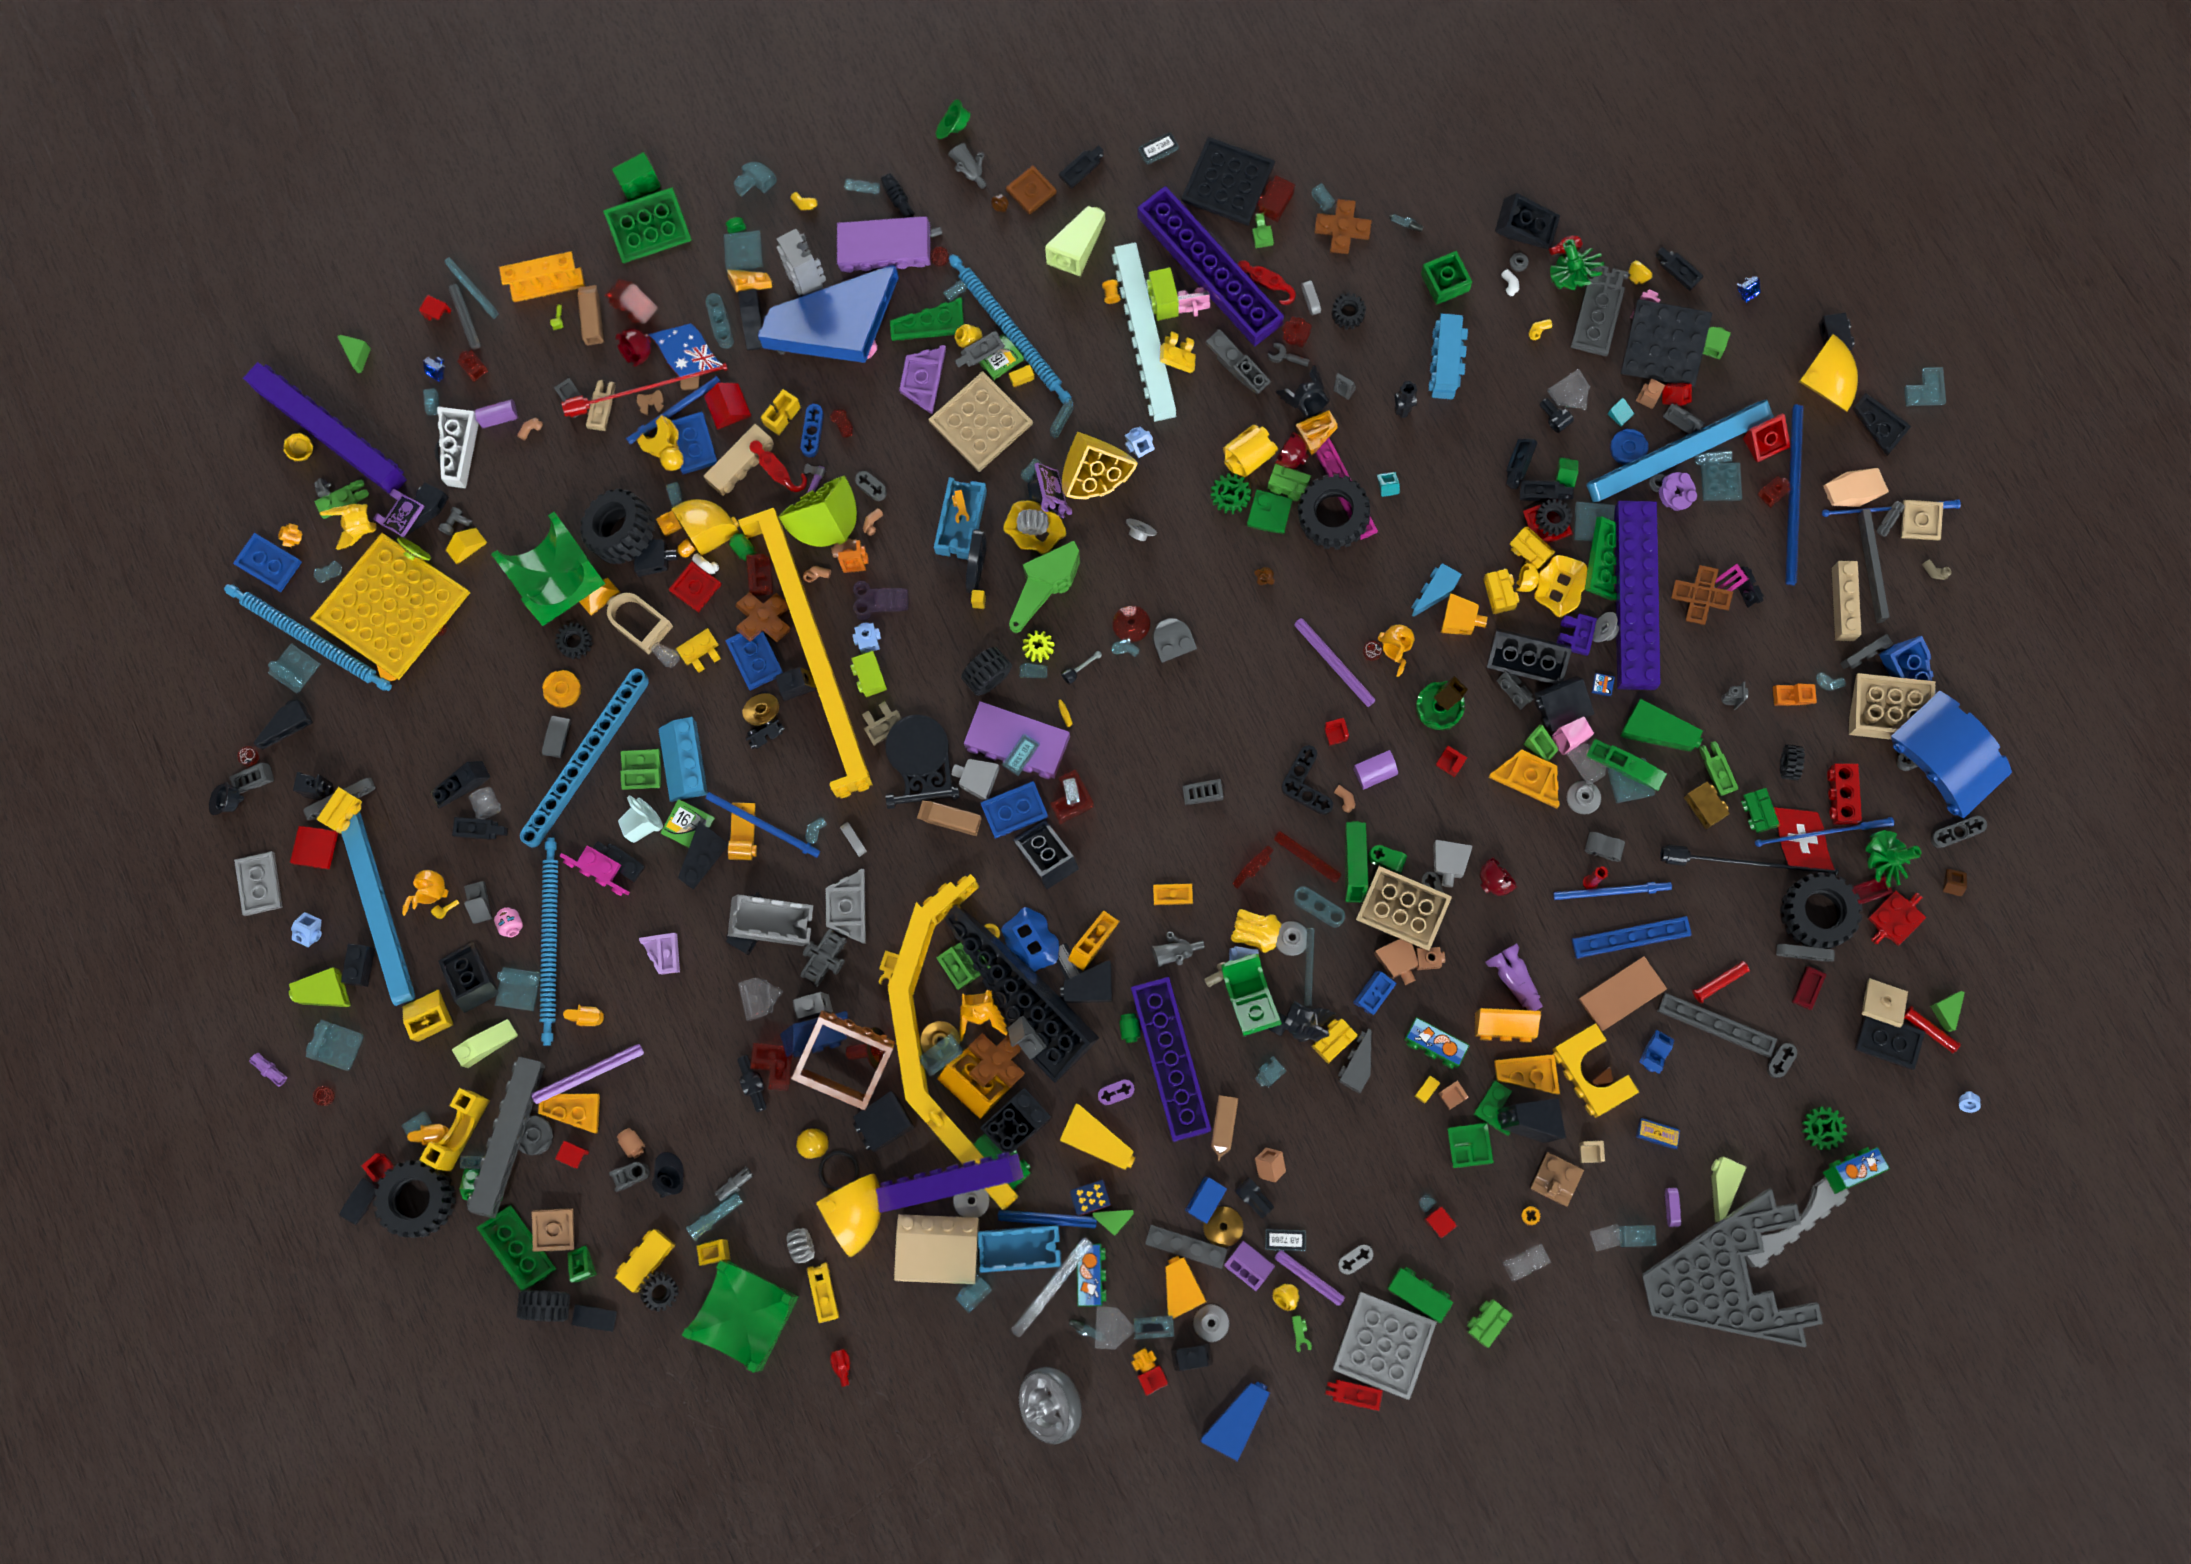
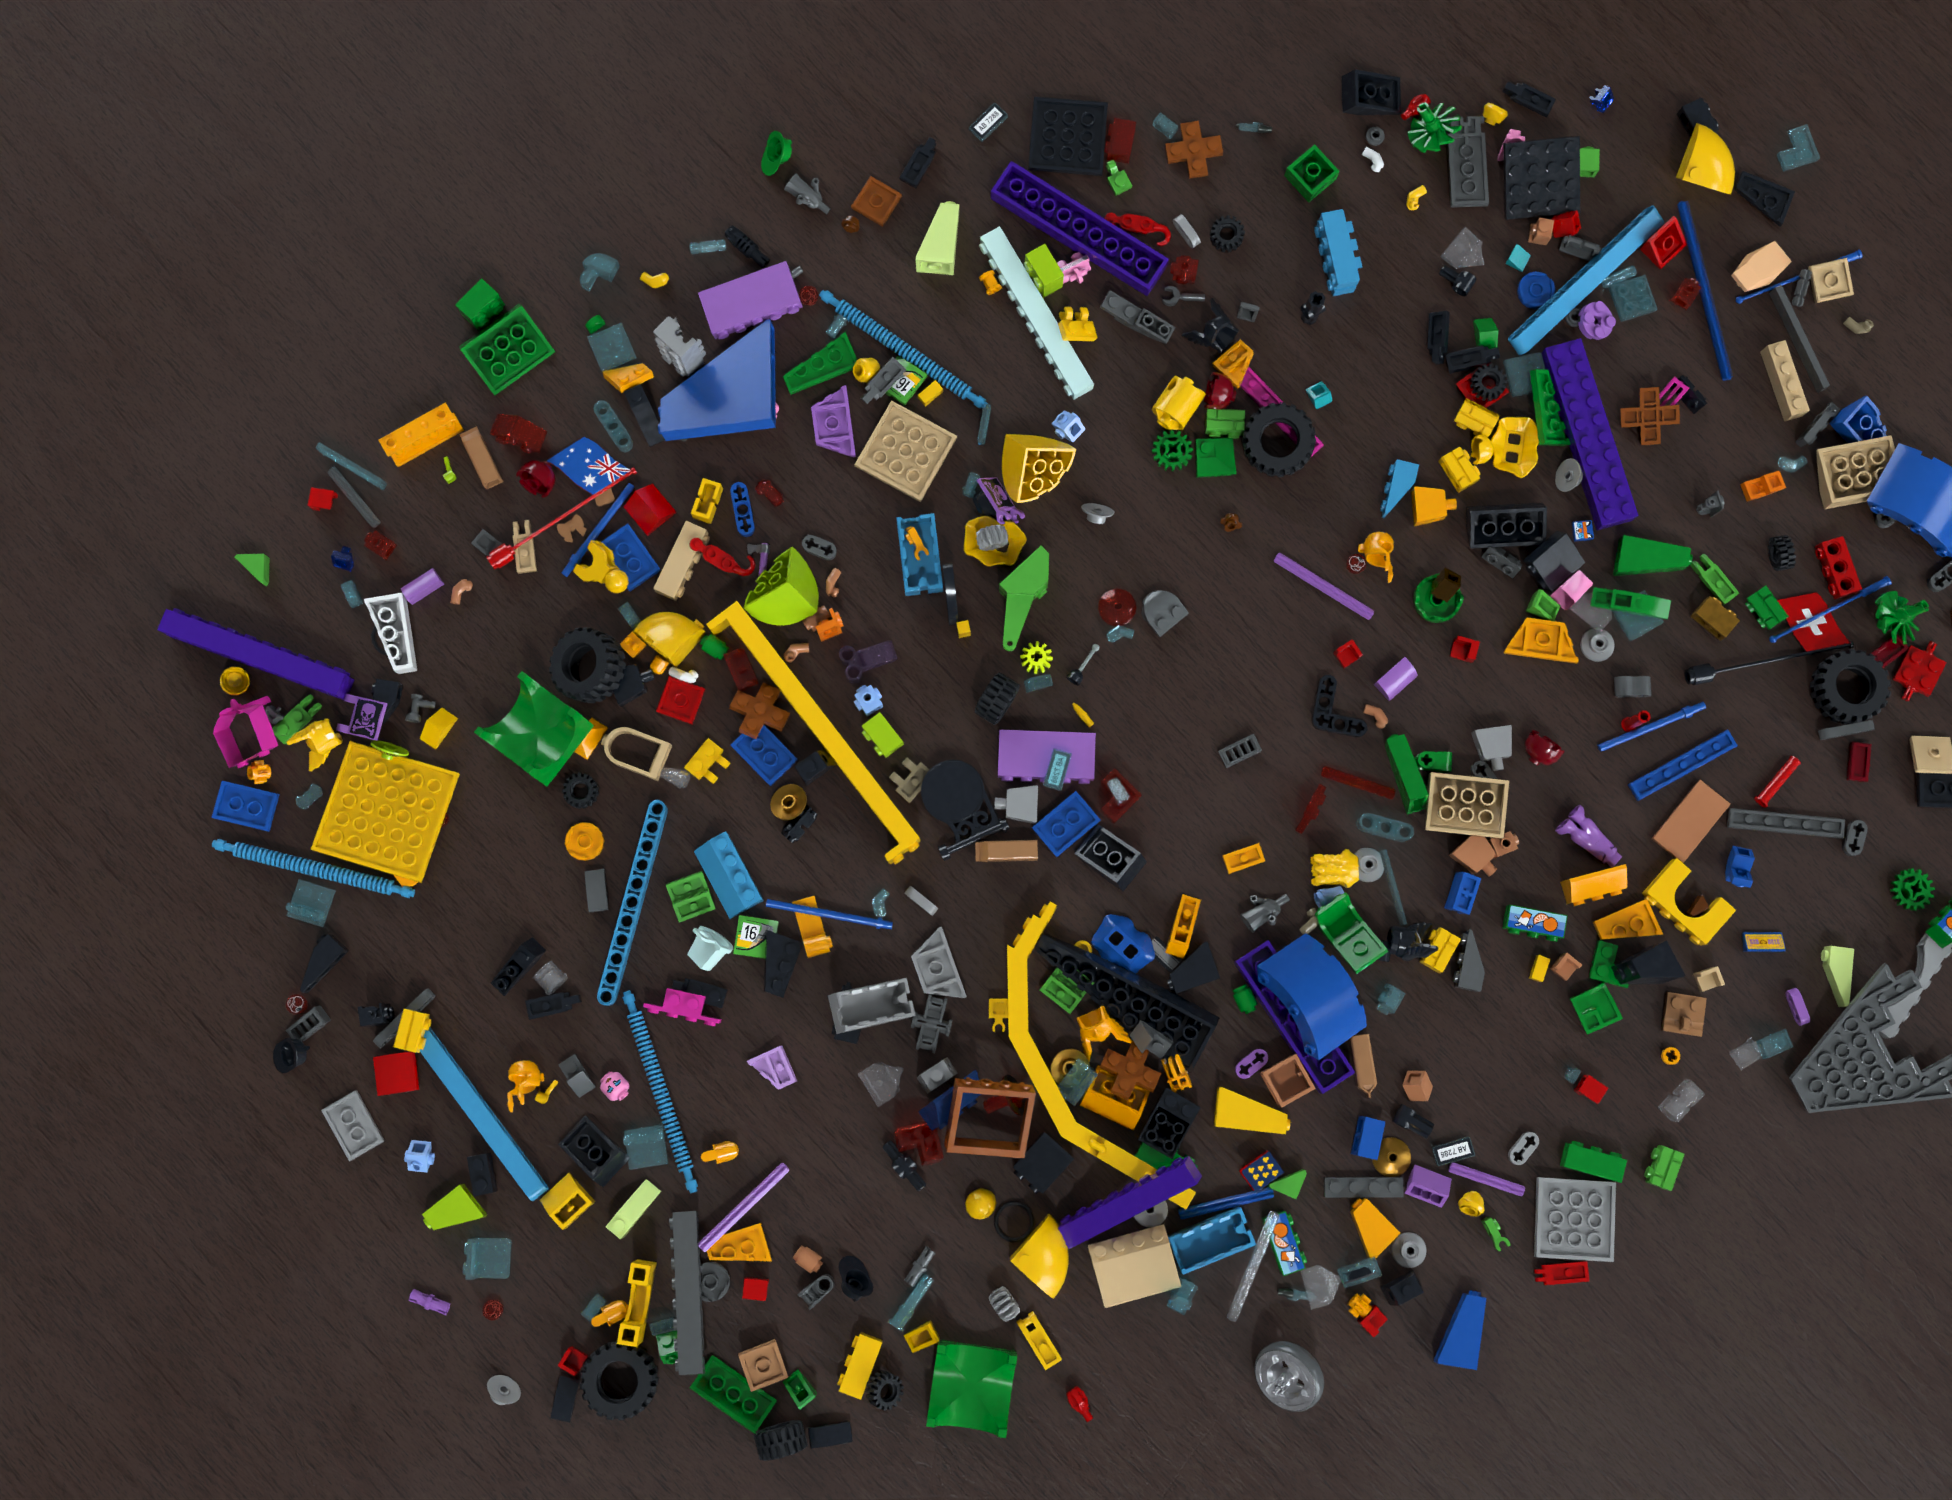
camera: 25 degrees left, 5 degrees up
dark purple plate [1557,614,1597,656] -> none
none -> dark pink piece [213,696,278,768]
none -> light grey piece [487,1375,521,1405]
none -> light orange arm [1161,1053,1192,1093]
none -> blue panel [1257,933,1367,1060]
none -> nougat piece [1260,1054,1316,1108]

